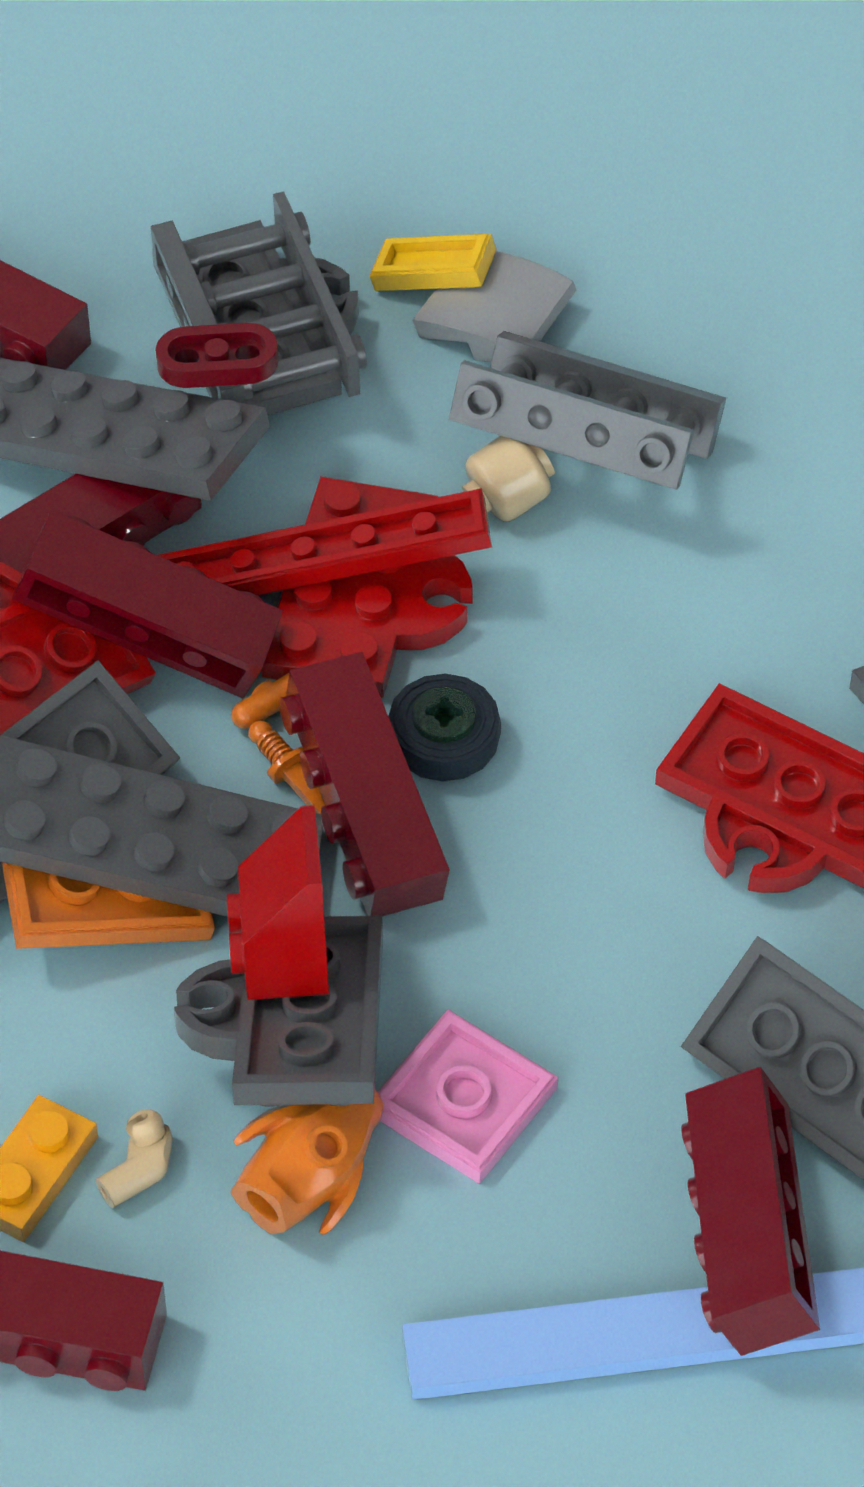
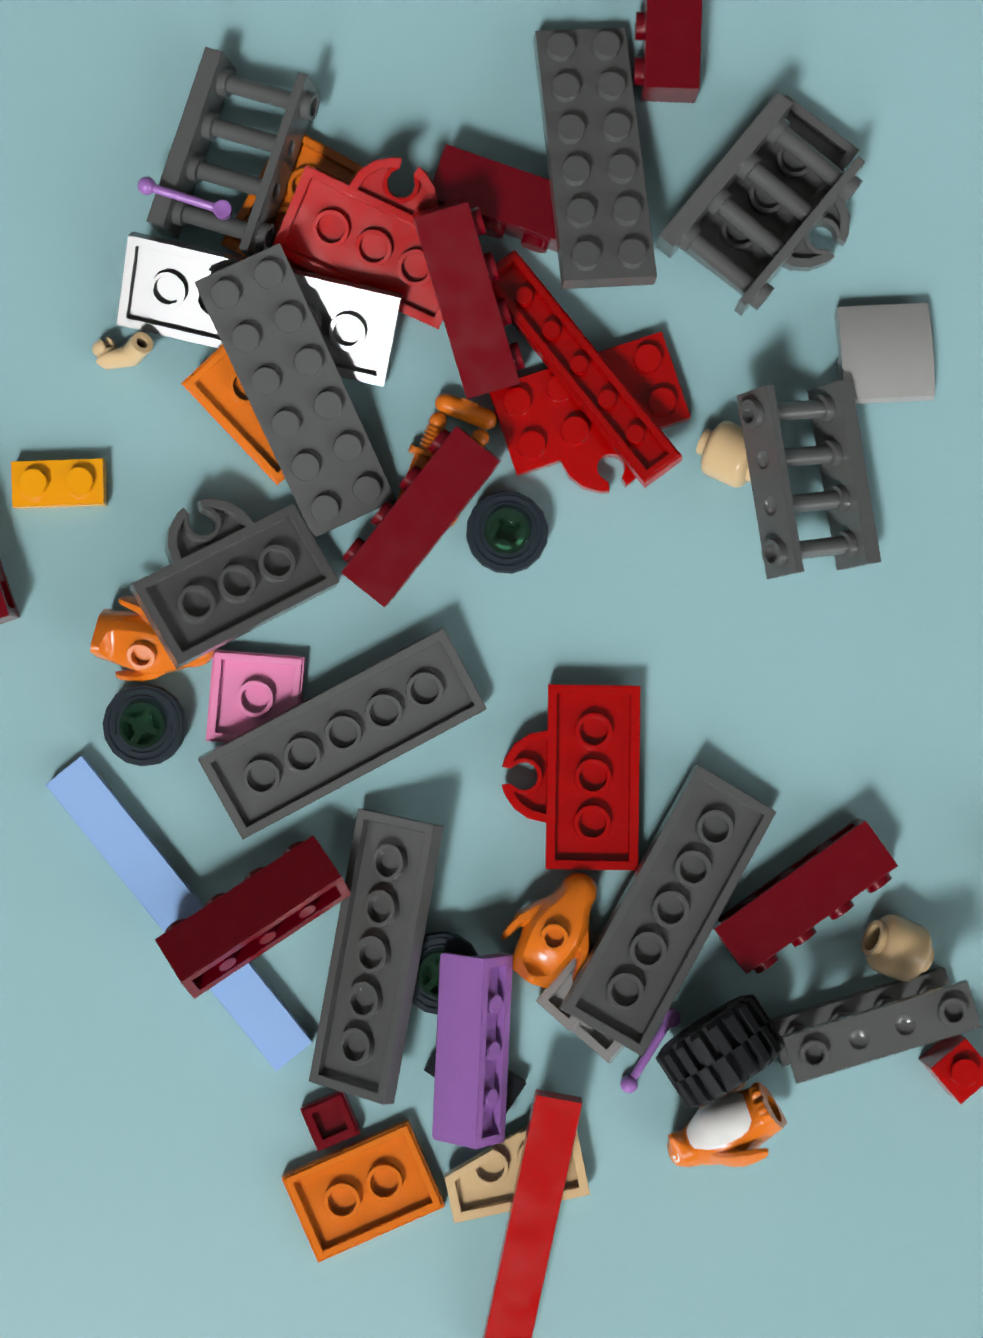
camera: 60 degrees right, 35 degrees up
tan arm [95,1109,173,1209] -> none
dark red plate [155,323,278,388] -> none
red slope [226,805,329,1000] -> none
yellow tile [369,234,497,291] -> none
none -> black wheel [102,684,187,767]
none -> dark grey plate [198,627,487,840]

